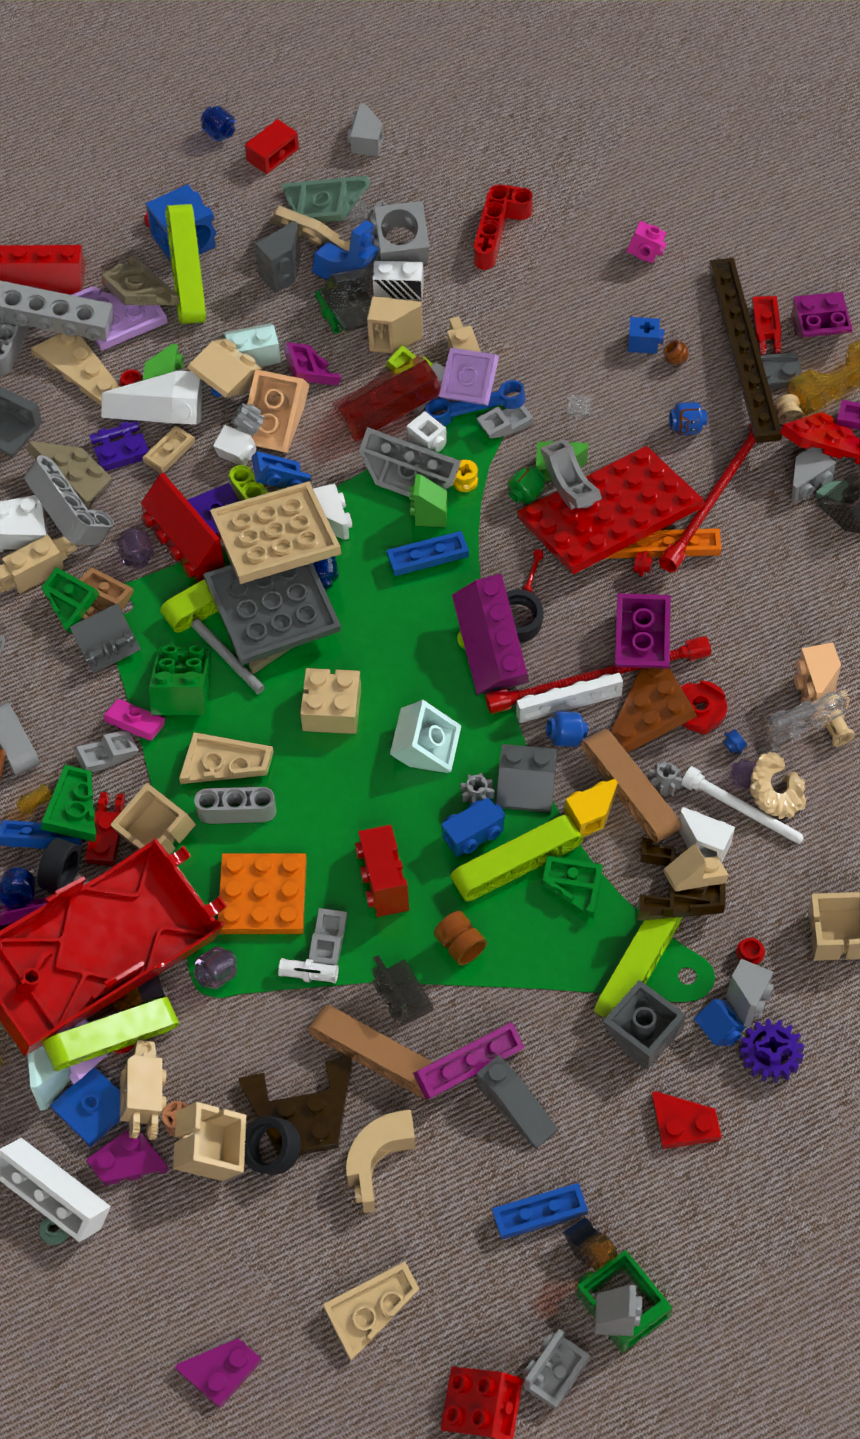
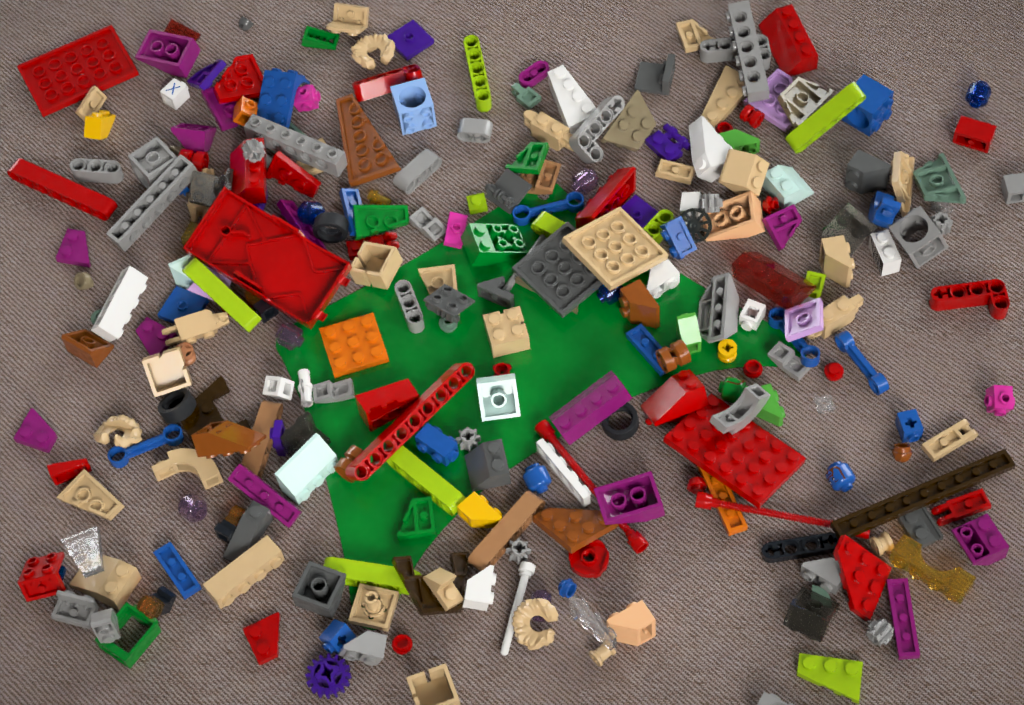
camera: 75 degrees right, 0 degrees up
none -> red slope [47,458,92,486]
none -> clear wing [60,526,104,578]
none -> dark orange slope [61,329,114,368]
none -> tan slope [69,552,142,610]
none -> tan piece [93,415,142,448]
none -> blue piece [107,424,184,468]
none -> clear purple head [178,493,208,523]
none -> dark orange slope [191,420,267,459]
none -> tan brick [203,535,285,609]
none -> leg [214,505,246,544]
none -> white brick [262,376,295,401]
none -> dark purple plate [270,420,289,456]
none -> light aqua slope [275,433,338,505]
none -> red beam [345,362,475,481]
none -> tan plate [348,583,400,632]
none -> dark grey hinge [423,284,475,323]
none -> sand green plate [439,317,458,333]
none -> lime plate [466,193,488,215]
none -> dark grey slope [477,276,515,309]
none -> red plate [493,363,512,376]
none -> blue piece [512,192,584,226]
none -> dark orange slope [619,279,660,329]
none -> red slope [640,369,709,427]
none -> dark orange wheel [655,339,691,374]
none -> pearl dark grey wheel [680,208,712,243]
none -> red wheel [739,104,765,129]
none -> red plate [743,360,763,379]
none -> black beam [761,532,839,563]
none -> red plate [762,196,779,214]
none -> red plate [824,362,844,381]
none -> blue piece [834,330,889,395]
none -> tan plate [921,419,978,462]

